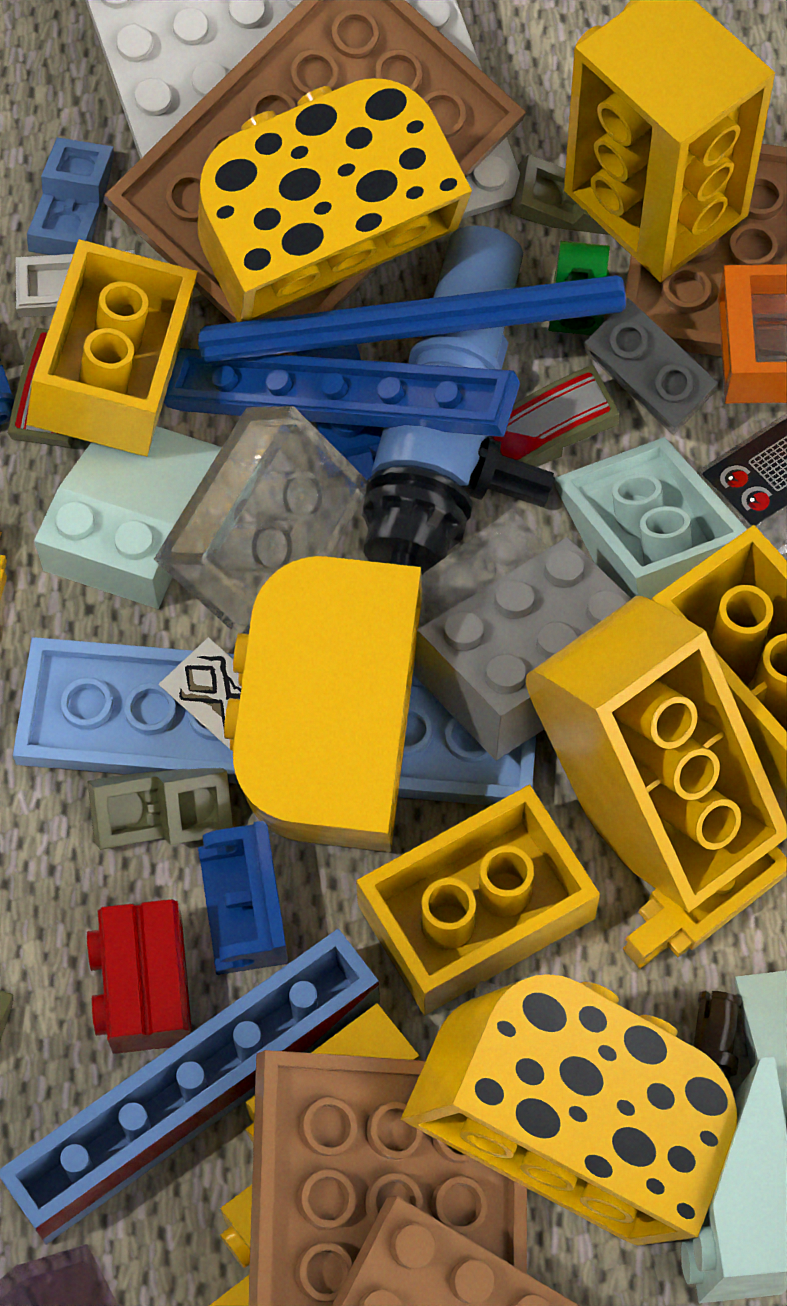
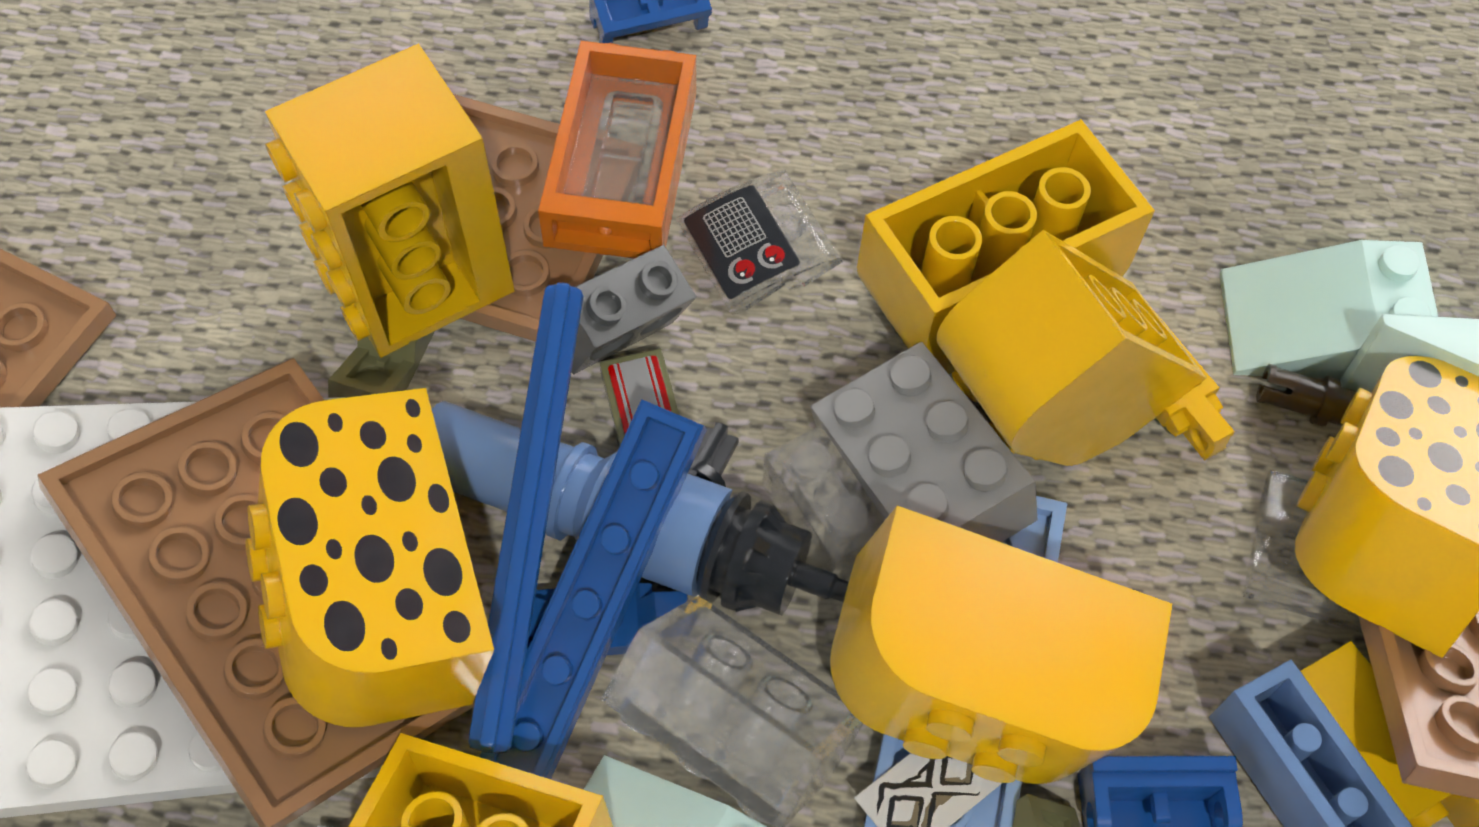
camera: 85 degrees left, 5 degrees down
yellow brick [356,784,600,1016] -> none
green leg [548,241,610,335] -> none
light aqua slope [555,437,747,599] -> none

